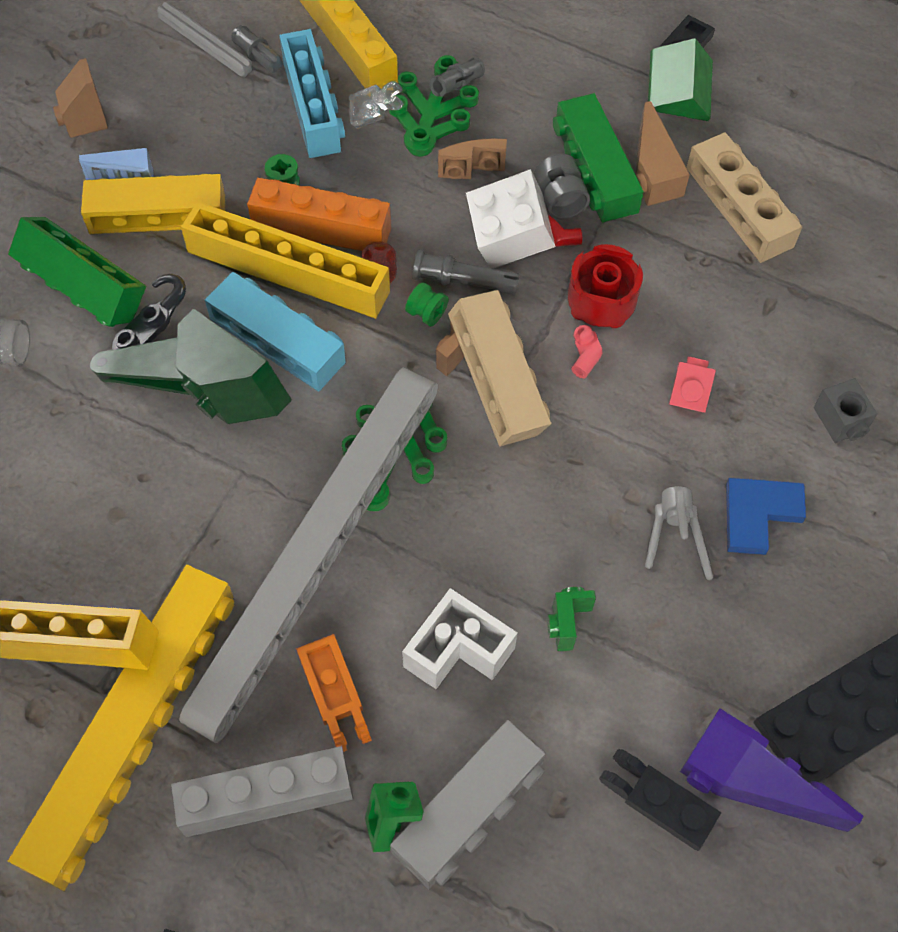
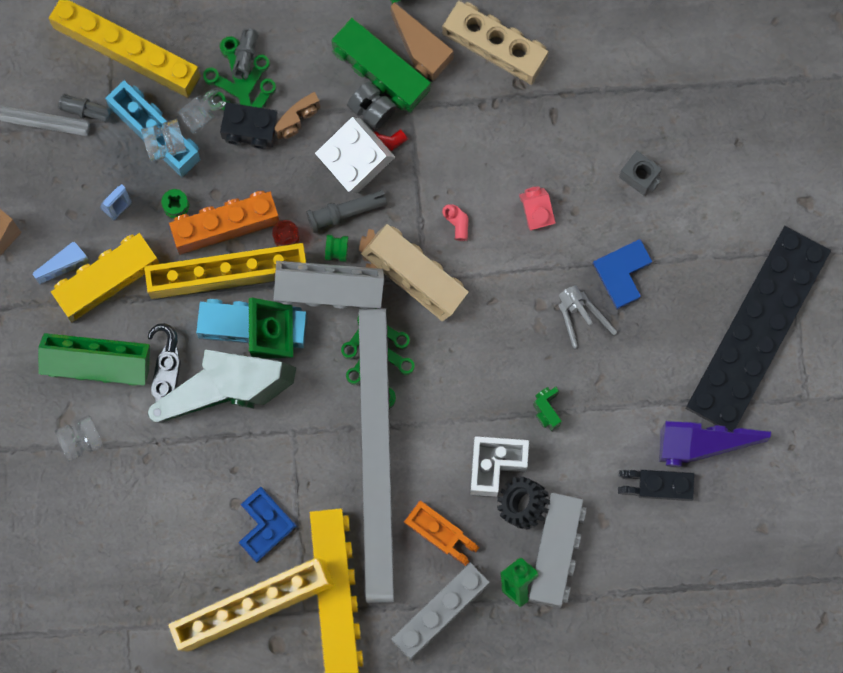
camera: 30 degrees left, 15 degrees up
red brick [568,244,643,328] -> none
none -> light blue slope [100,184,132,220]
none -> clear wheel [141,119,187,162]
none -> black bracket [220,102,278,149]
none -> blue tile [238,486,297,563]
none -> green slope [249,297,293,359]
none -> light grey brick [274,261,384,309]
none -> black tyre [497,477,550,529]

